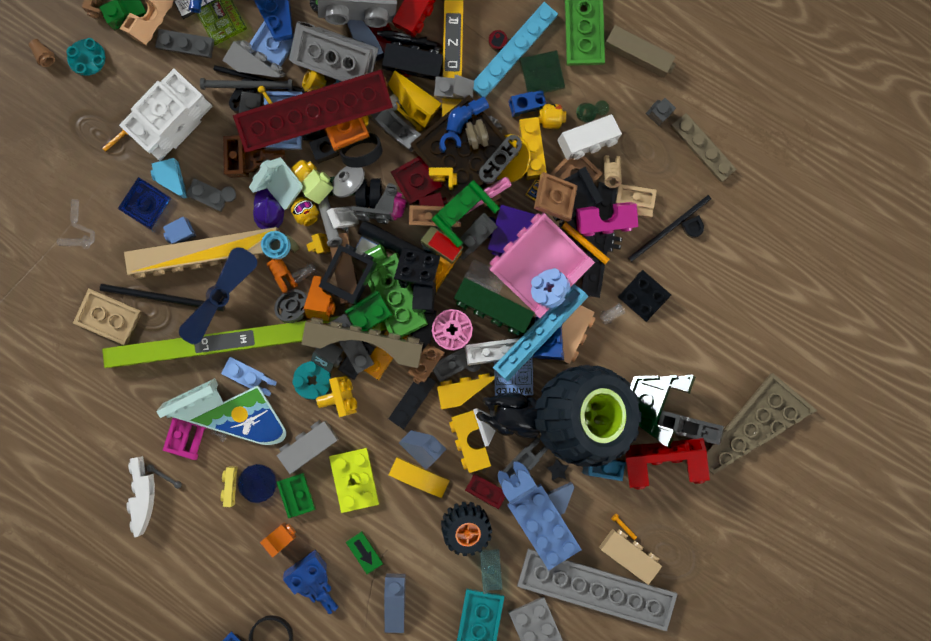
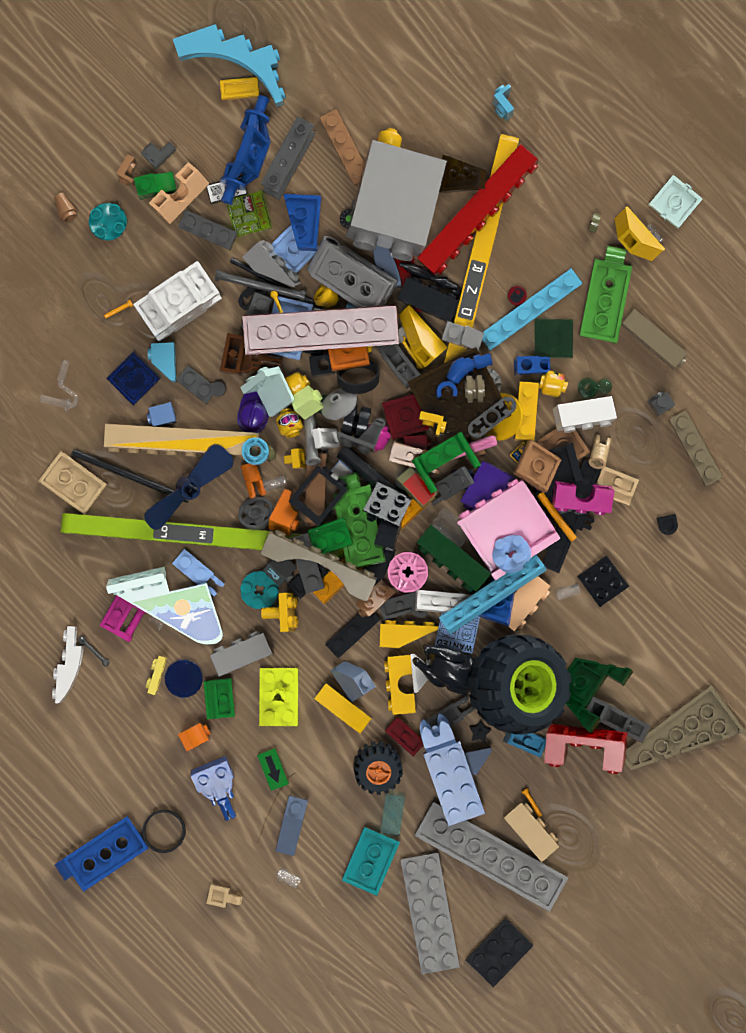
camera: 15 degrees right, 0 degrees up
black axle [628,195,711,262] -> none

